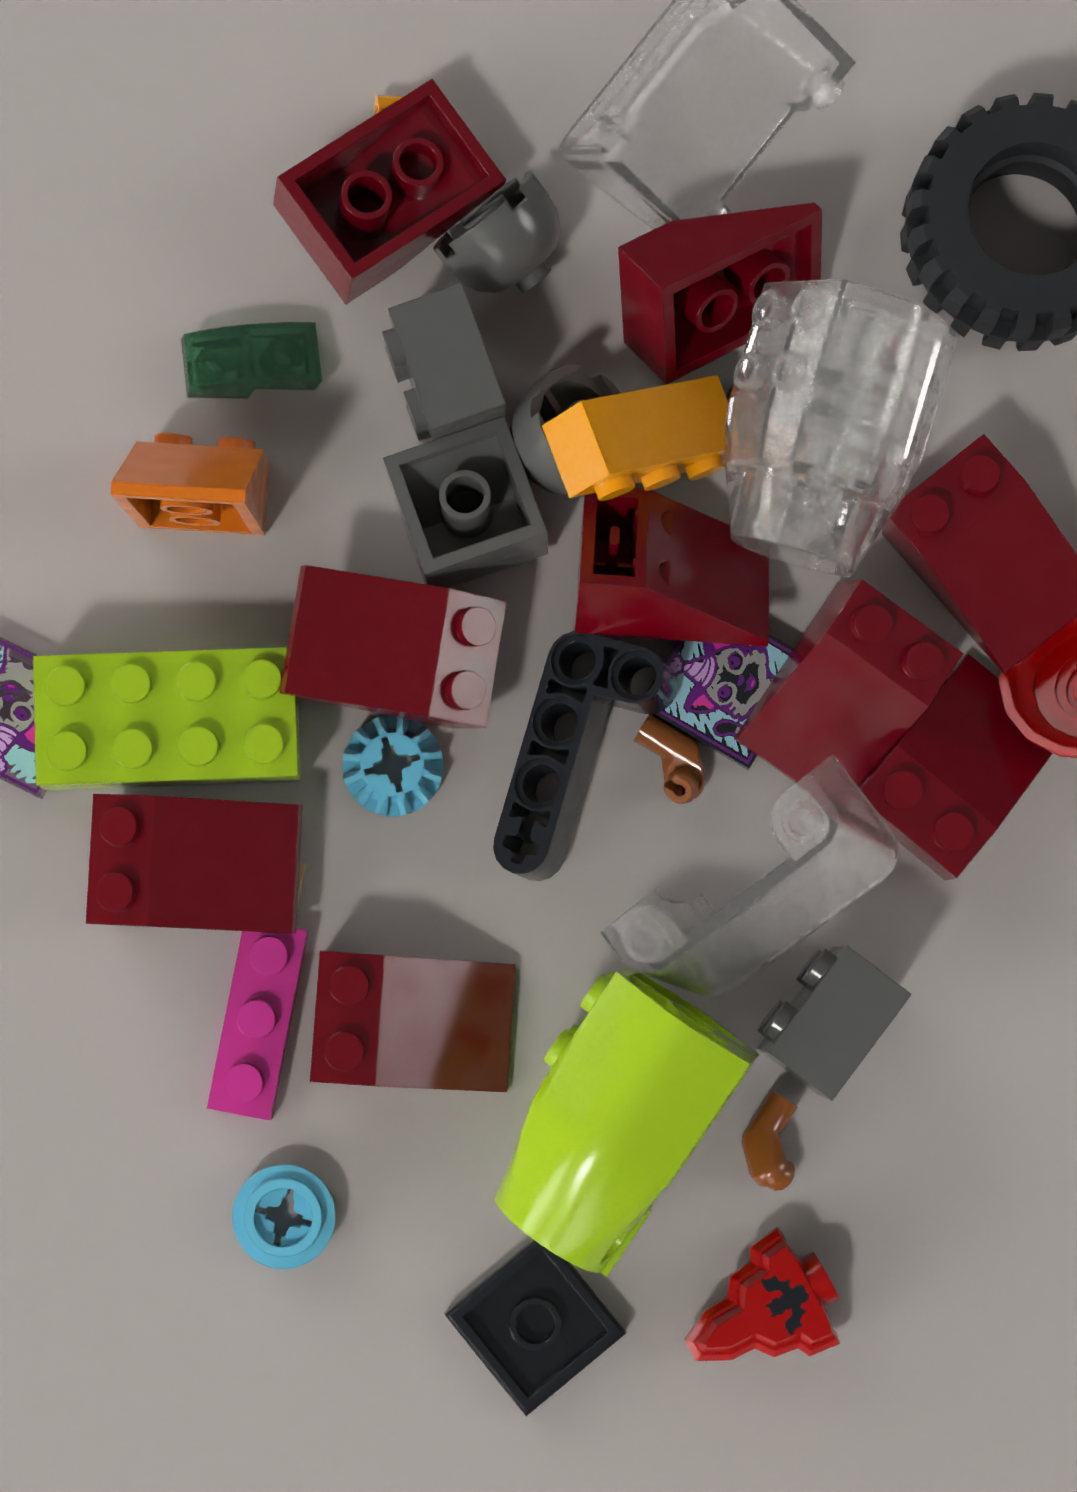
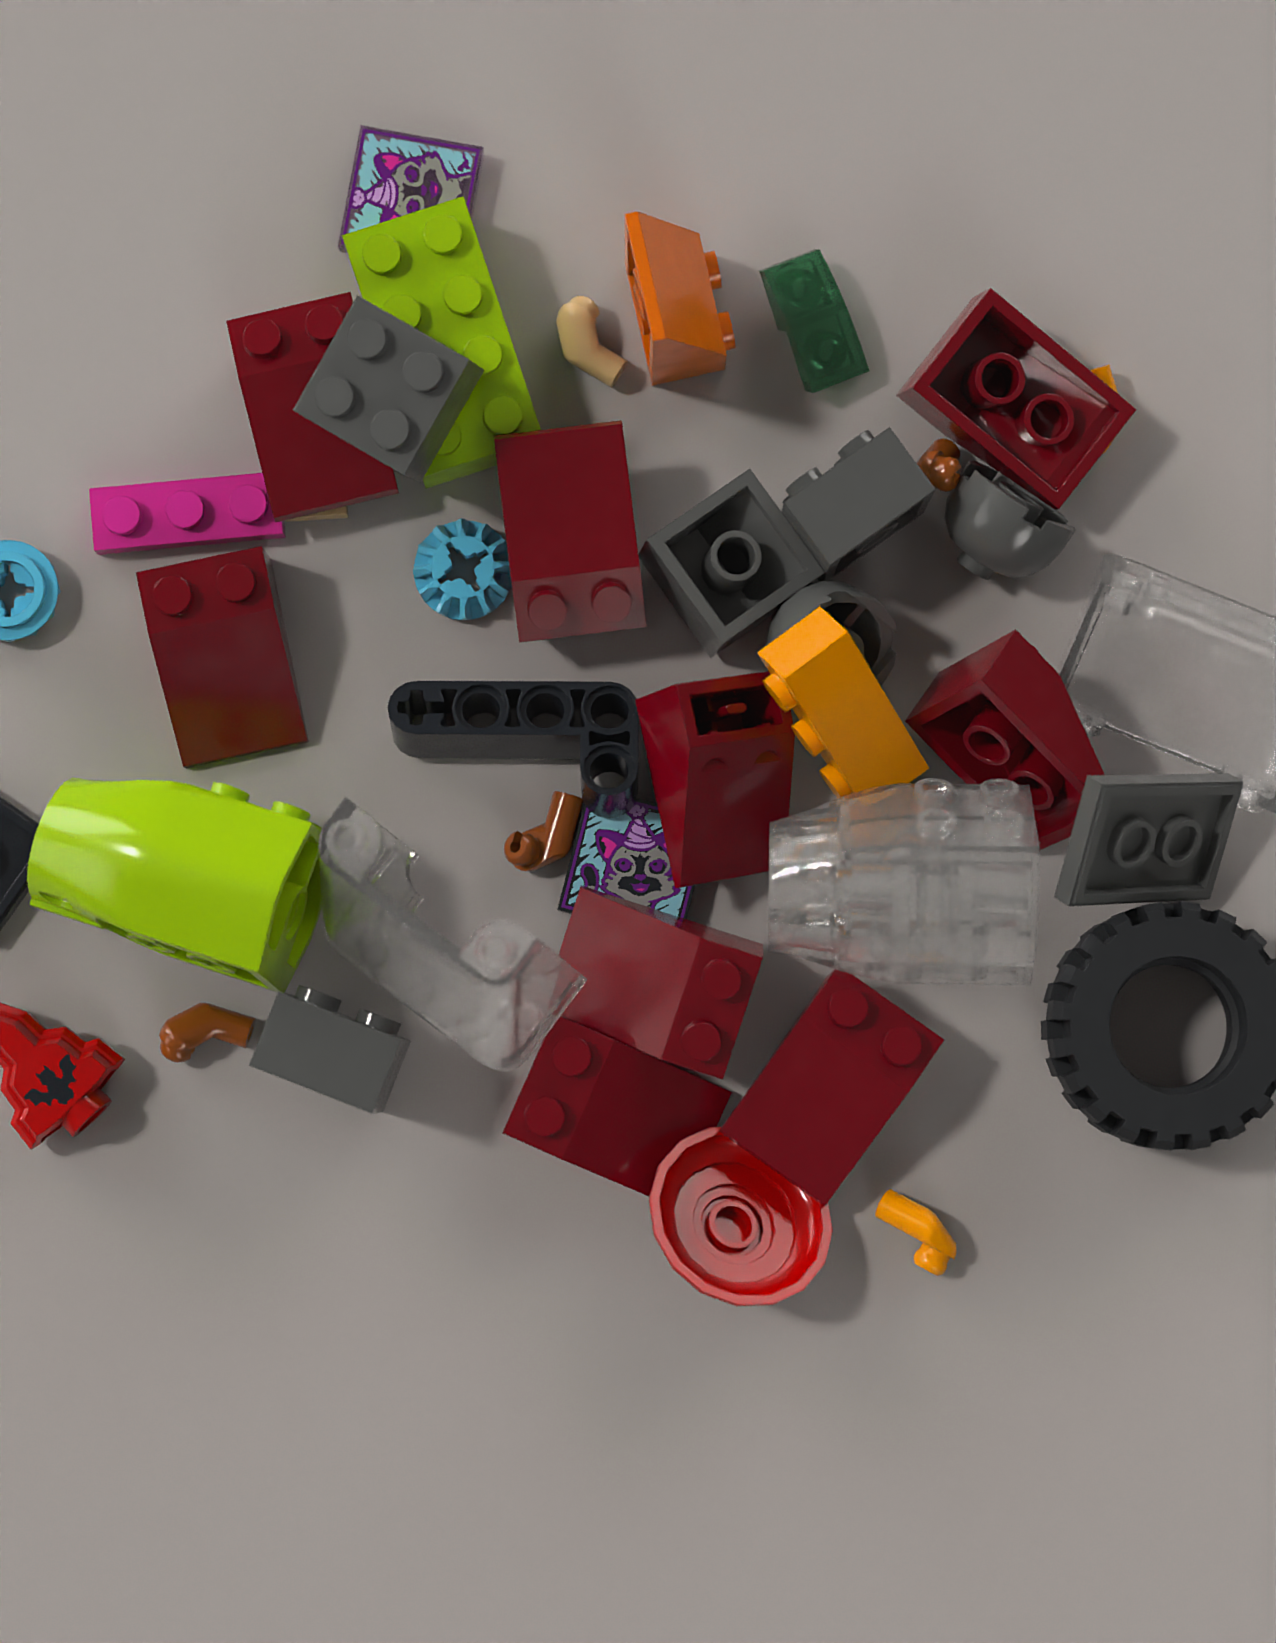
camera: 75 degrees right, 0 degrees up
none -> dark grey brick [293,295,484,483]
none -> tan arm [556,296,627,388]
none -> dark orange arm [916,438,961,492]
none -> dark grey tile [1054,773,1244,906]

